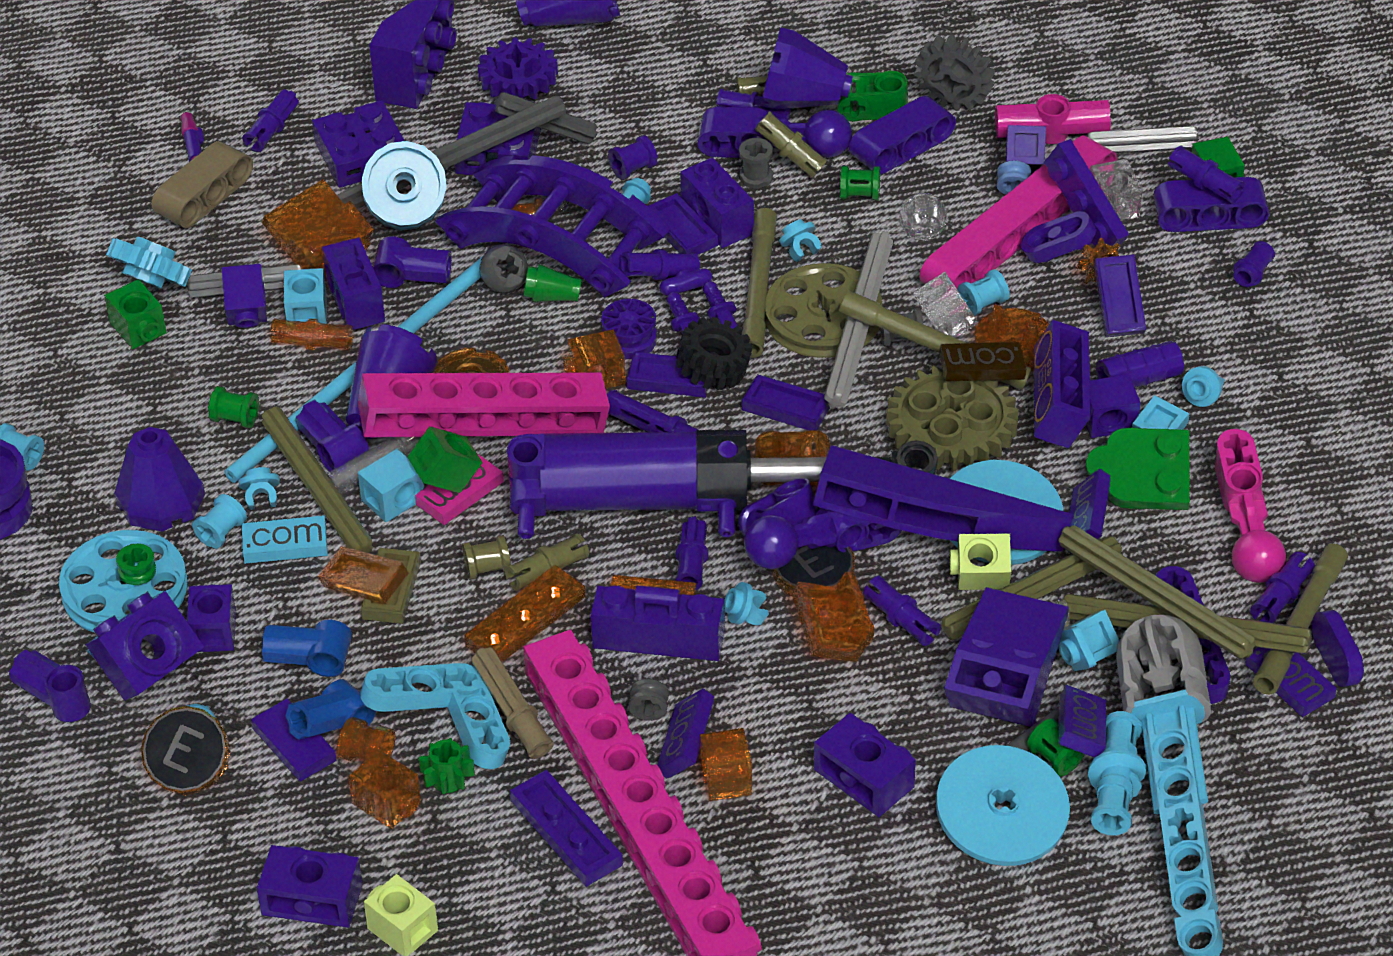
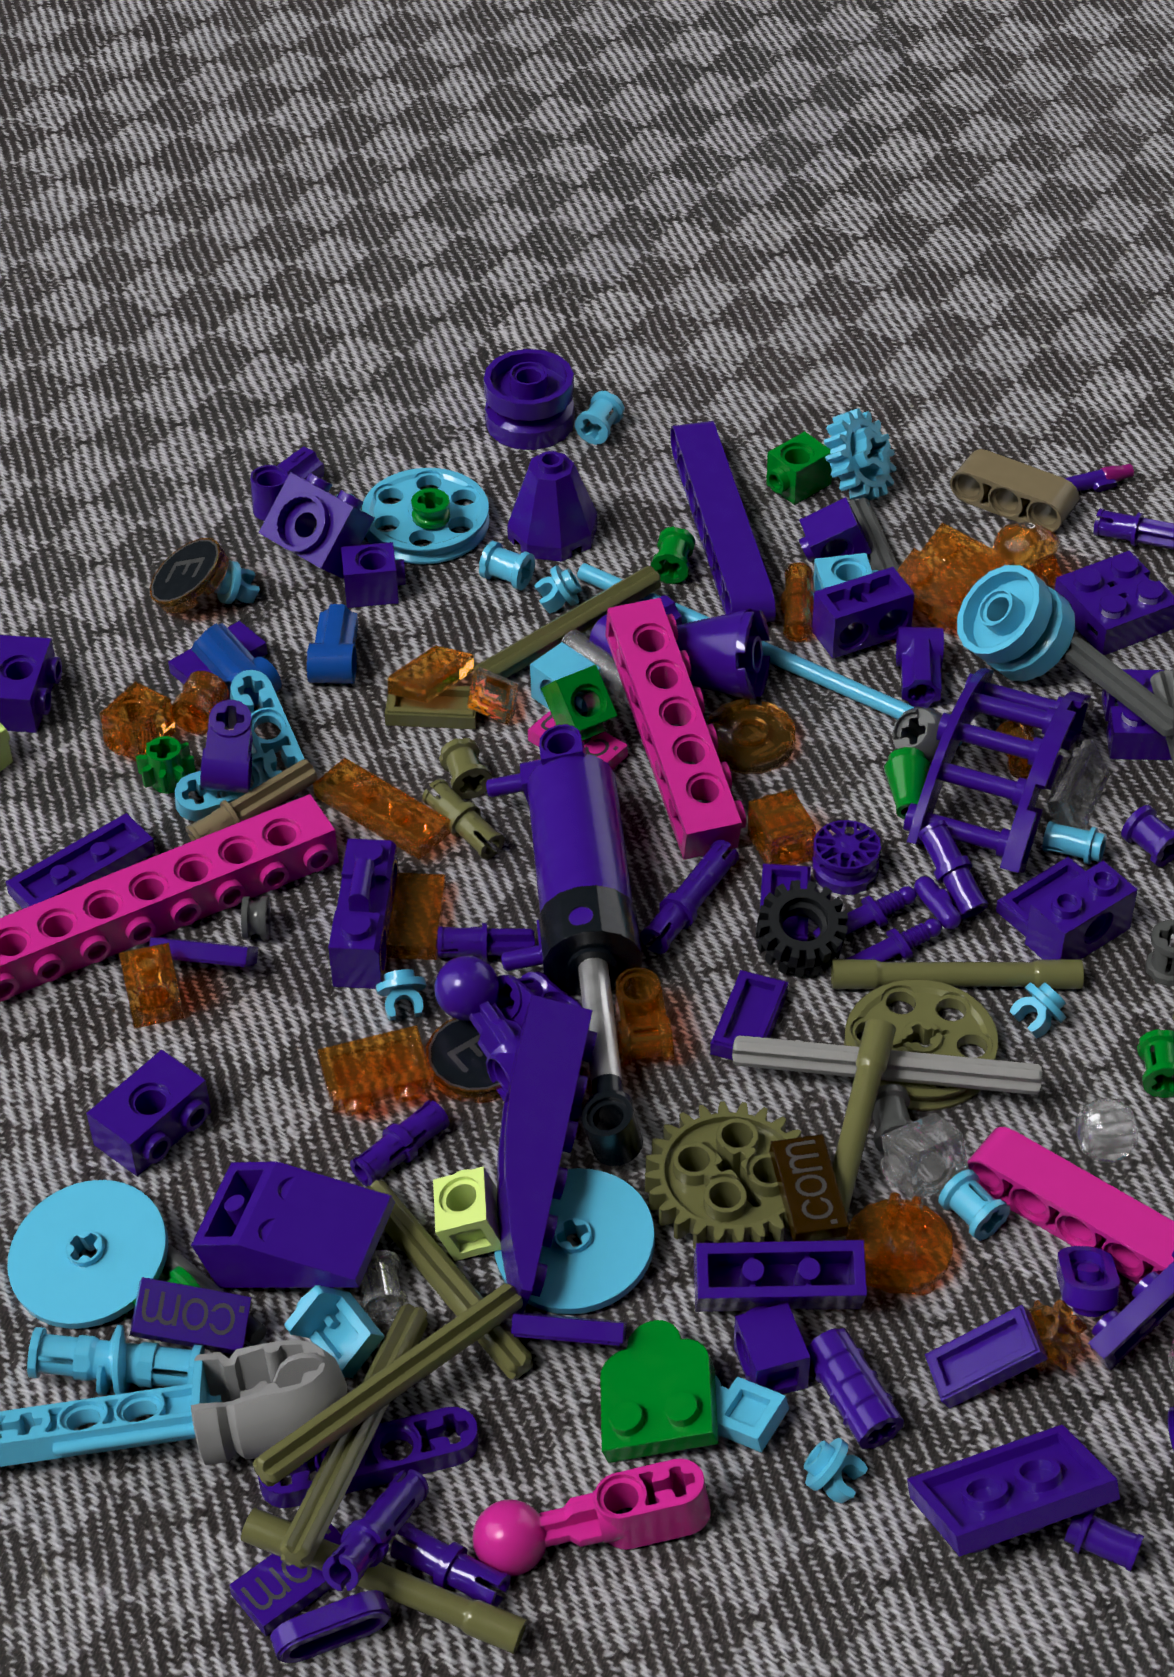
camera: 85 degrees right, 0 degrees up
medium azure tile [242,516,328,564] -> none
none -> dark purple piece [200,699,253,793]
none -> dark purple pin [322,1469,429,1591]
none -> clear orange tile [467,667,519,725]
none -> dark purple beam [670,421,776,623]
none -> dark purple plate [907,1424,1120,1557]
none -> clear orange piece [991,522,1063,586]

